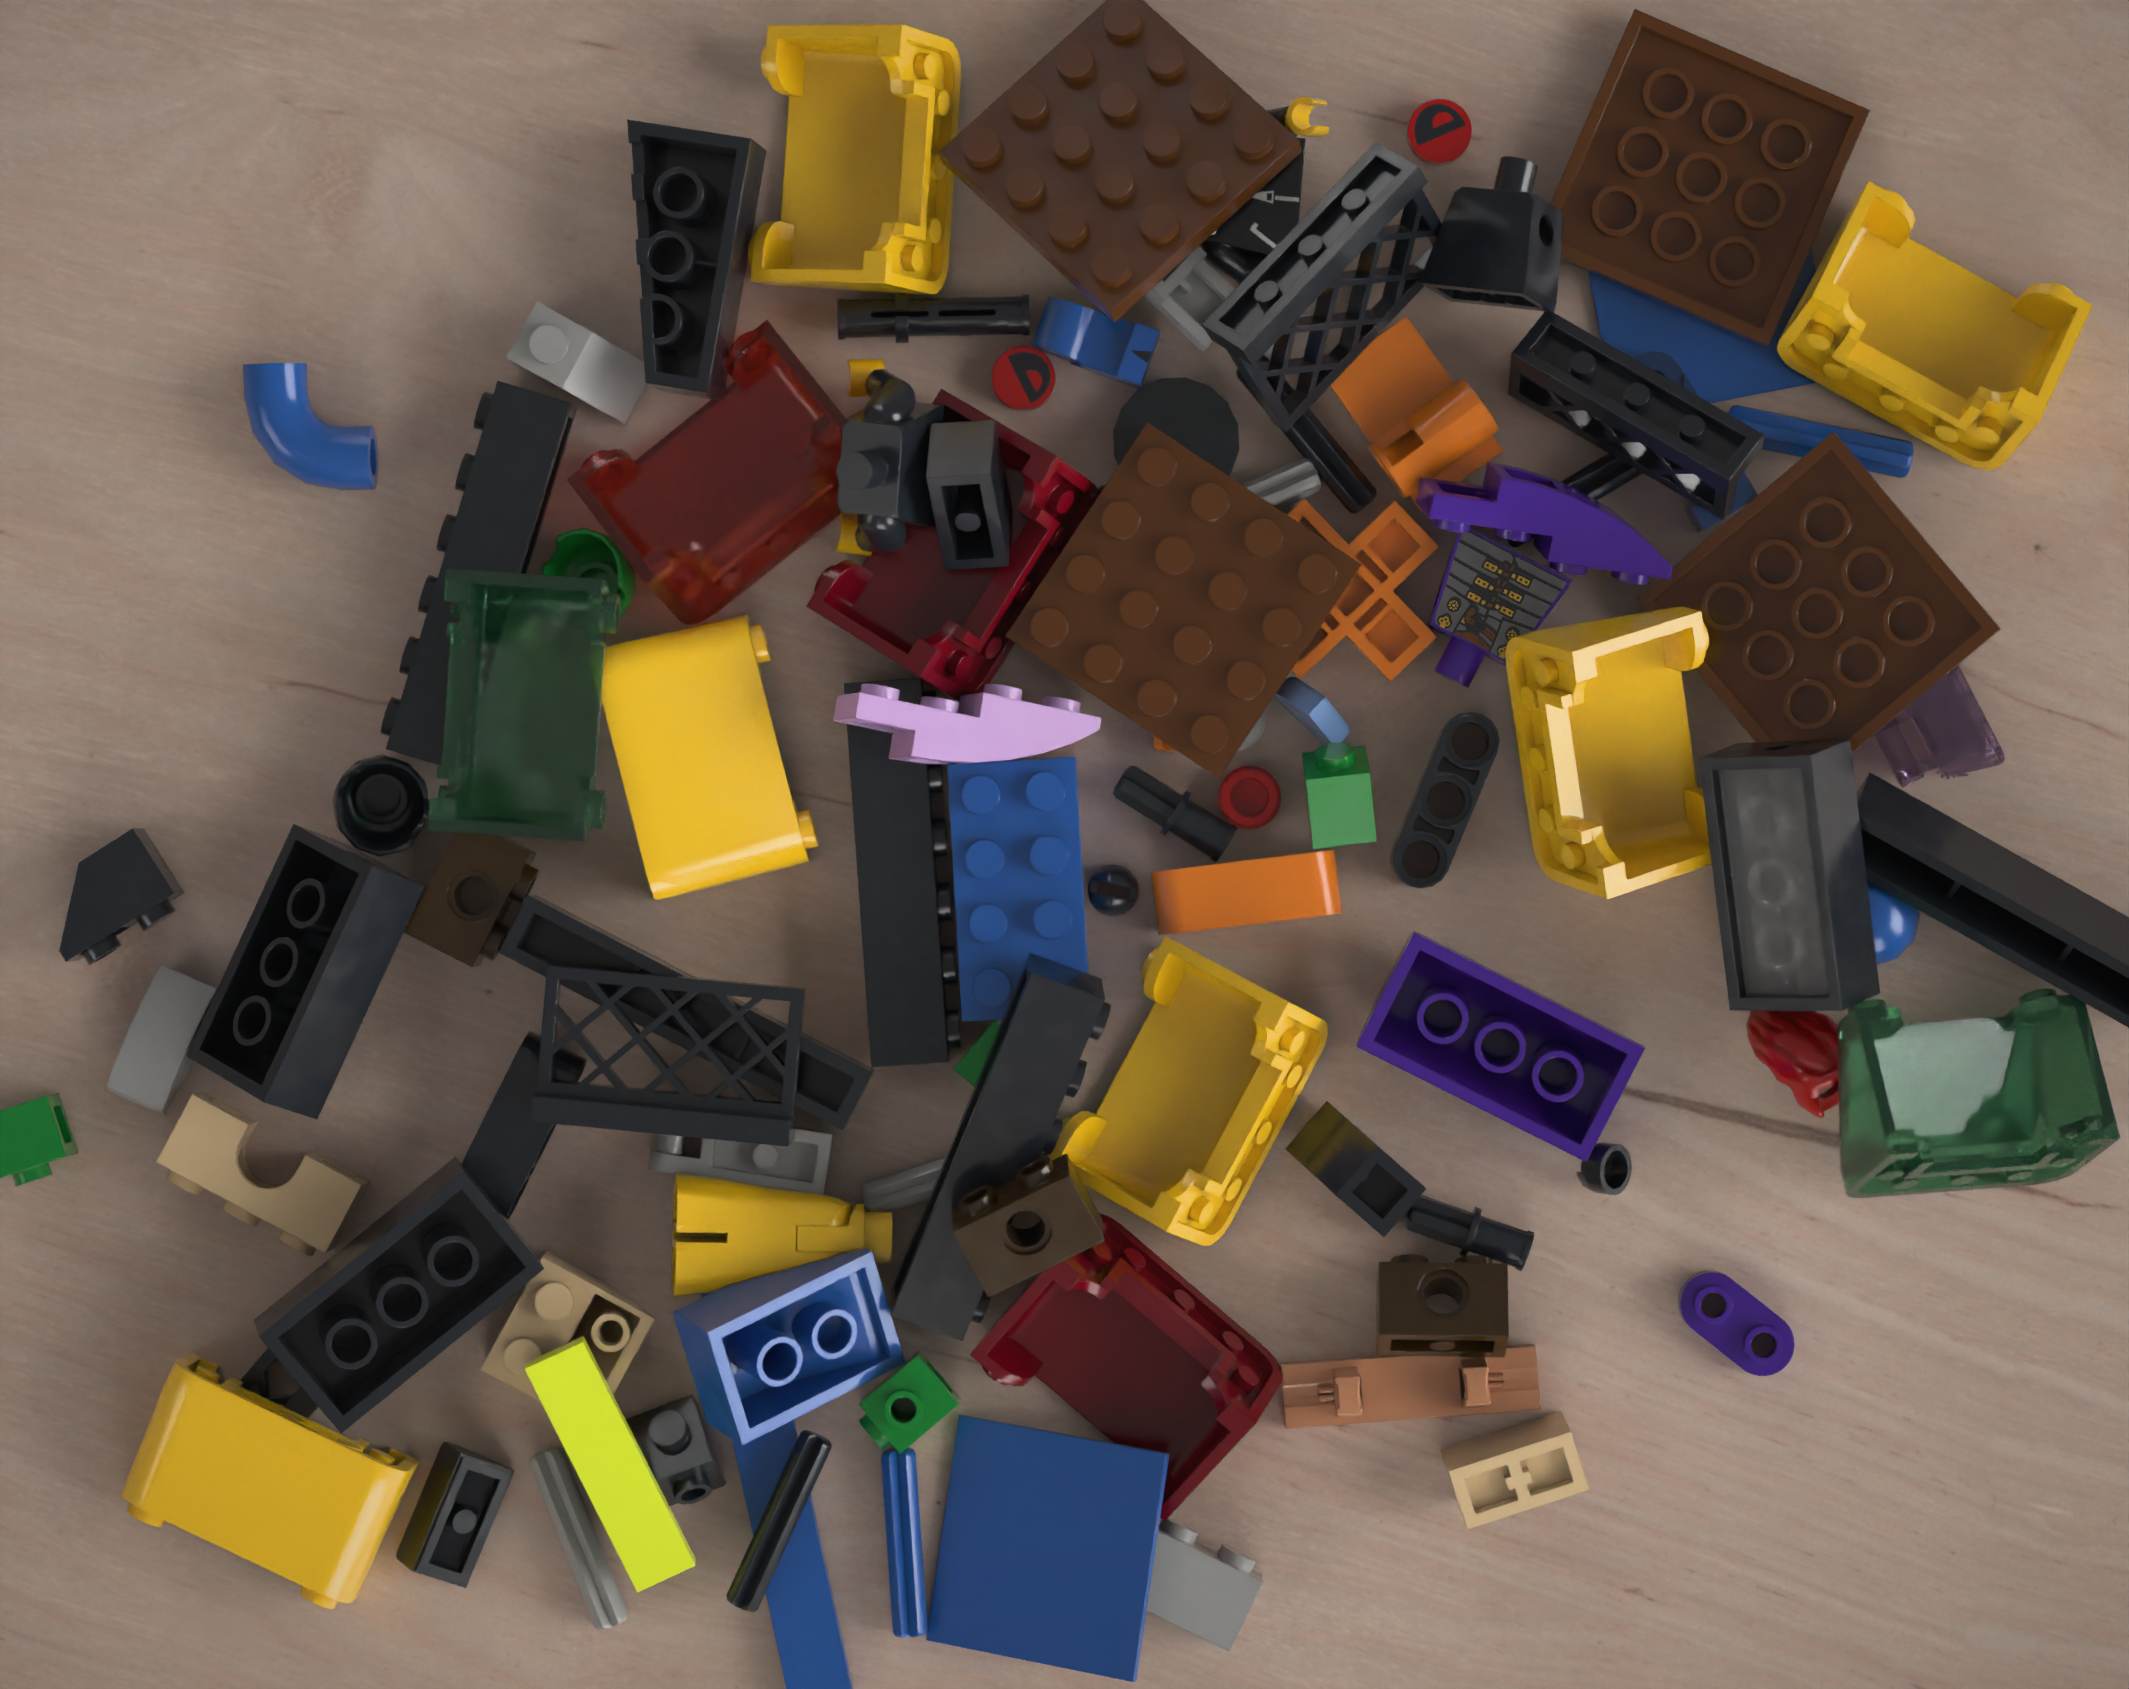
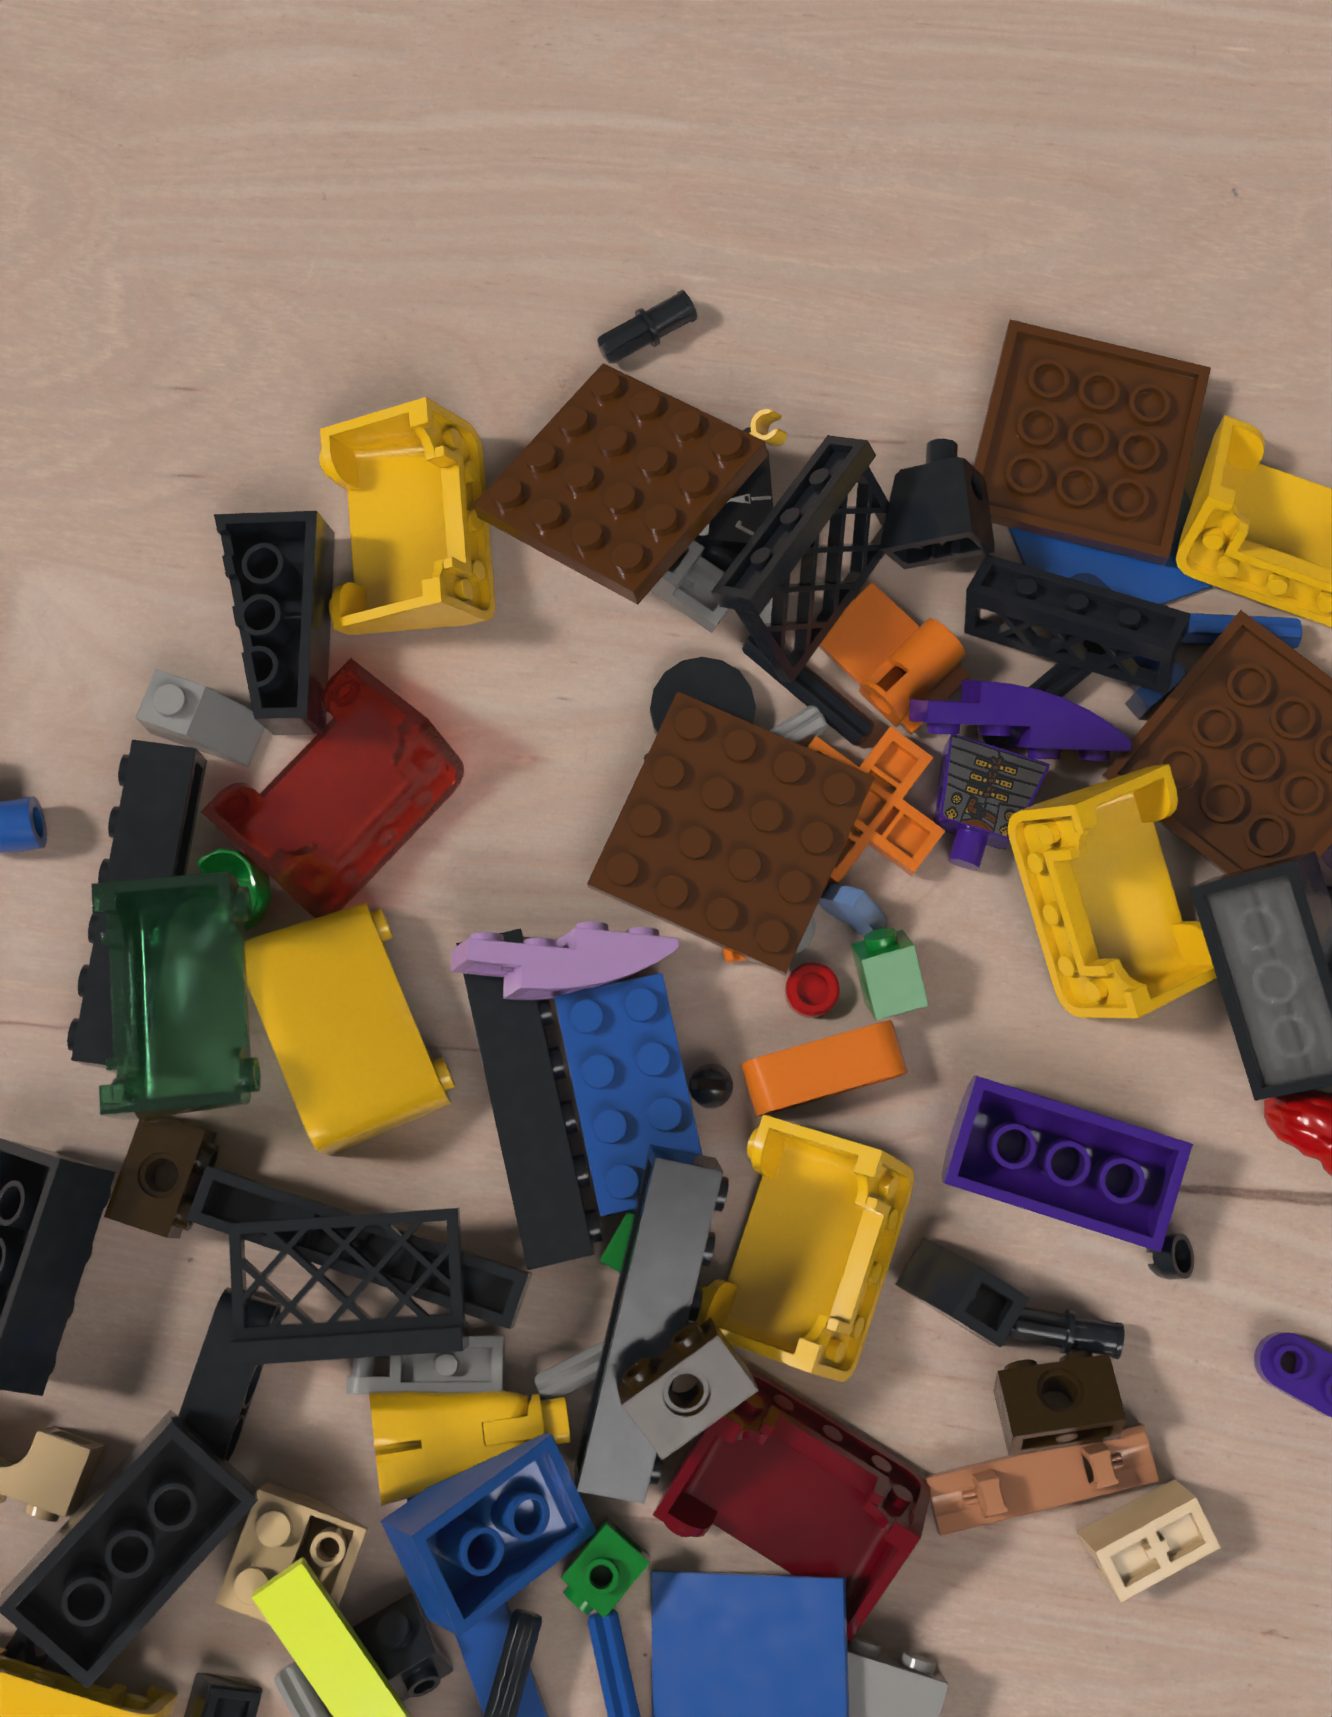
camera: 10 degrees left, 10 degrees down
black hair [332,754,430,857] -> none
dark red windscreen [806,388,1099,701] -> none
black torso [835,358,944,557] -> none
black pin [837,293,1030,343] -> none
black brick [926,420,1013,570] -> none
red tile [992,346,1056,411] -> none
blue leg [1031,297,1160,389] -> none
black axle [1113,766,1238,862] -> none
black beam [1390,712,1500,889] -> none
red tile [1407,99,1472,165] -> none

